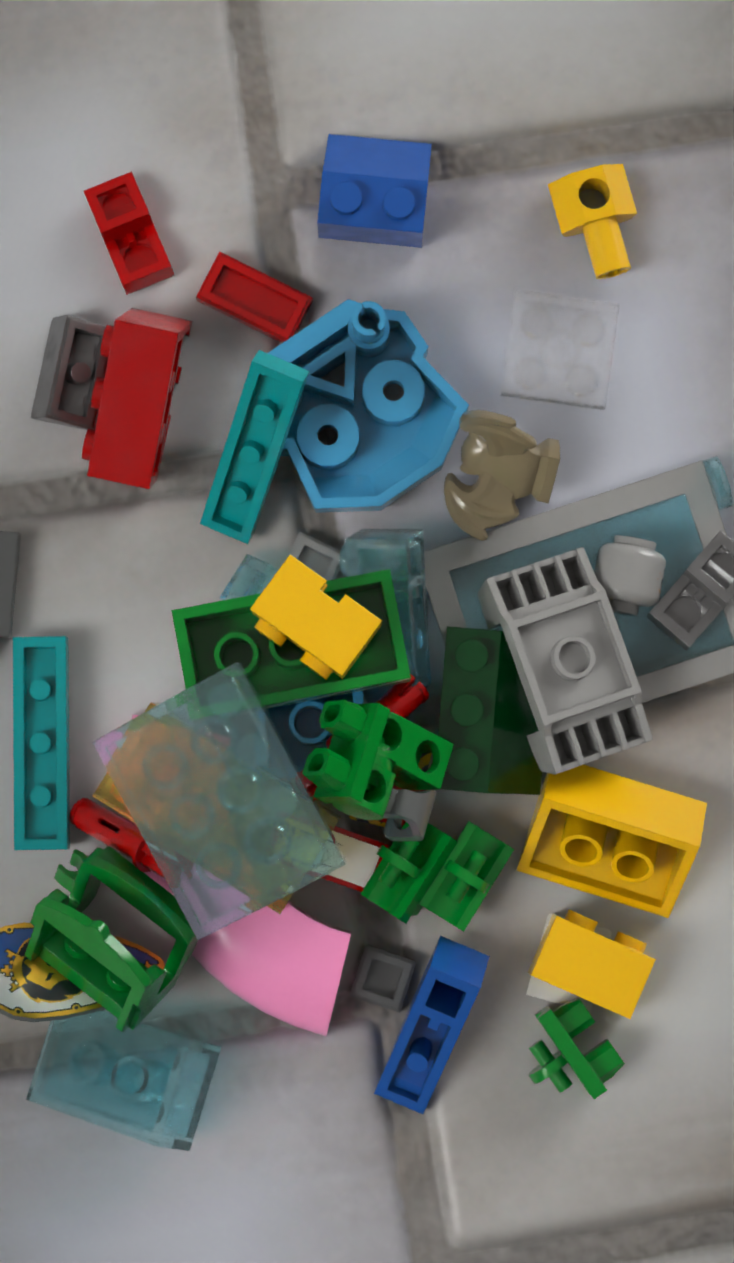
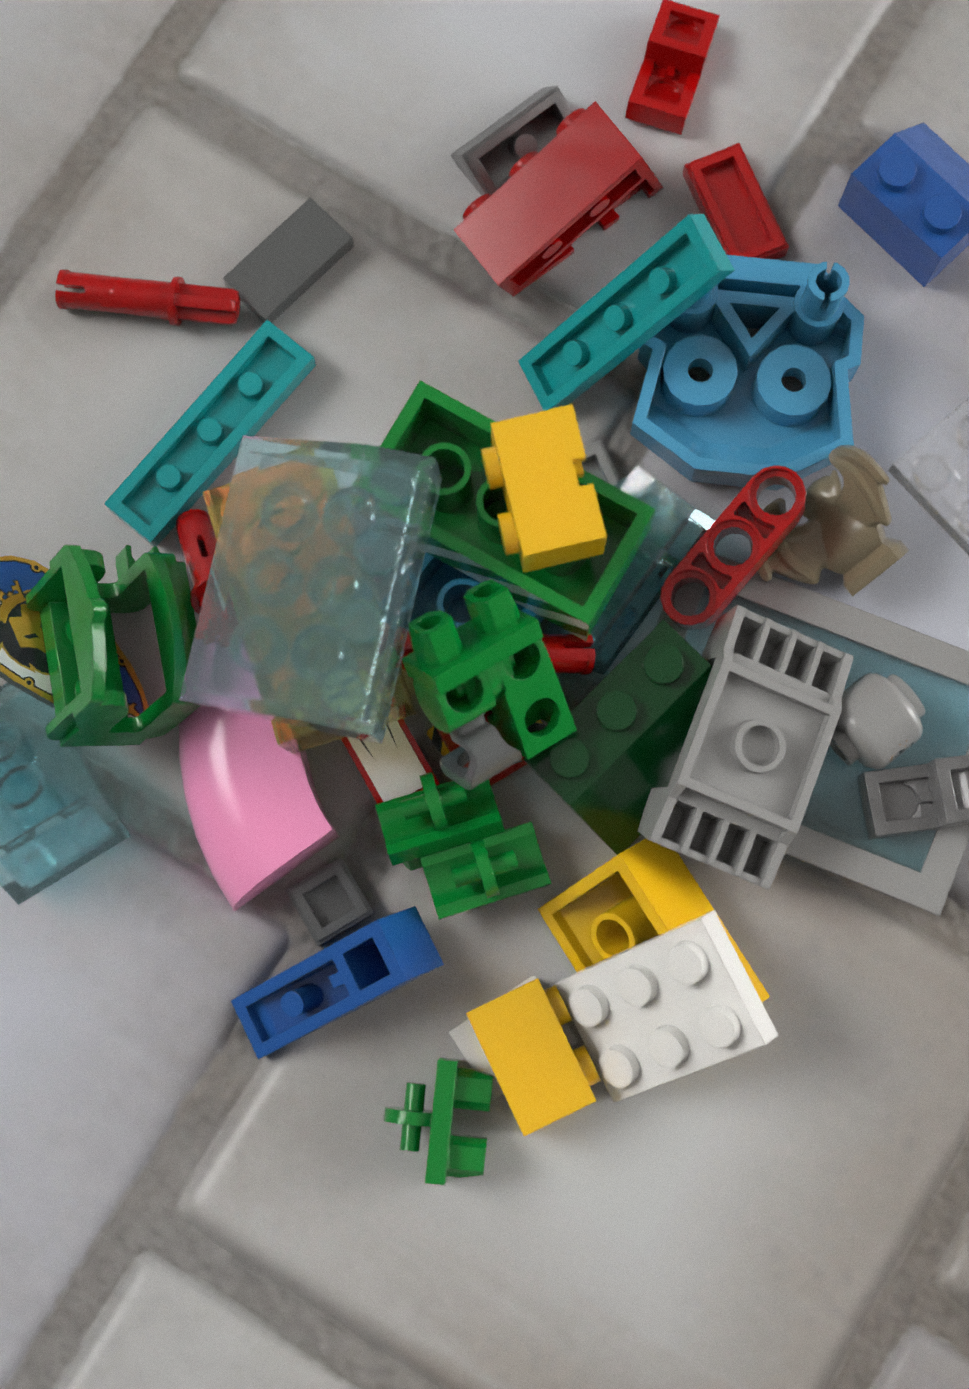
camera: 45 degrees right, 5 degrees down
none -> white plate [555,910,778,1103]
none -> red beam [660,465,806,631]

